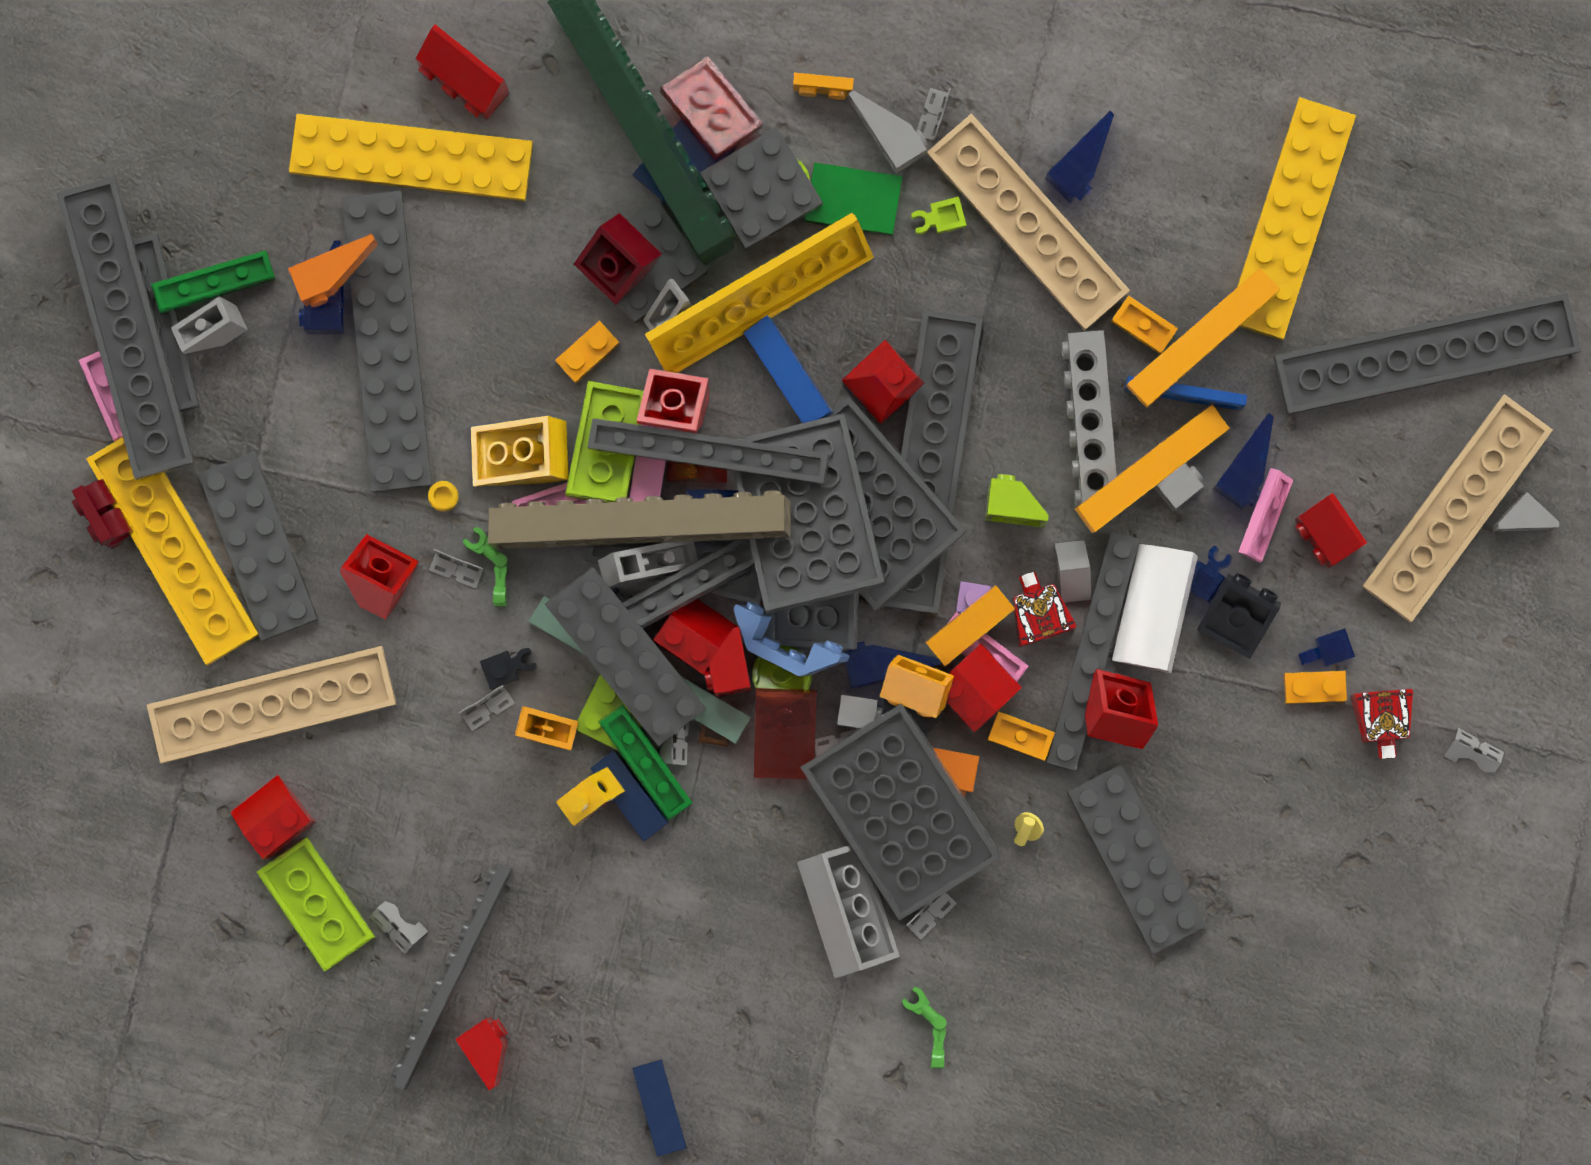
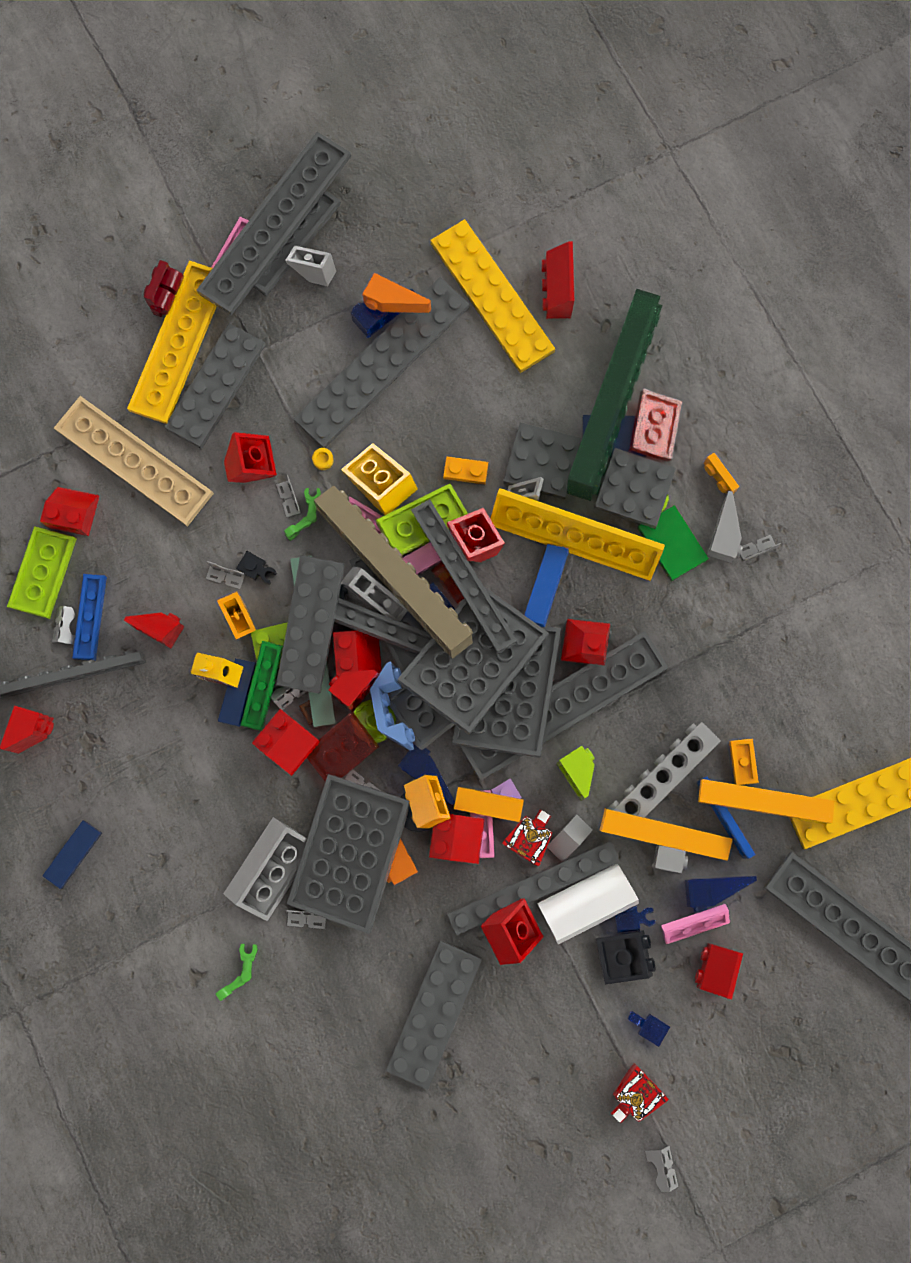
camera: 50 degrees right, 5 degrees down
green tile [151,250,275,314] -> none
dark red slope [573,213,662,305] -> none
light grey brick [837,695,882,730] -> none
lime plate [911,197,966,235] -> none
tan plate [926,113,1130,331] -> none
light orange plate [988,711,1055,761] -> none
light yellow plate [1014,812,1044,846] -> none
clear blue slope [1045,111,1114,204] -> none
light orange plate [1284,671,1347,704] -> none
tan plate [1361,394,1553,622] -> none
light grey slope [1493,492,1559,532] -> none
none -> blue tile [72,574,107,661]
none -> red slope [124,612,184,649]
none -> red slope [252,709,320,776]

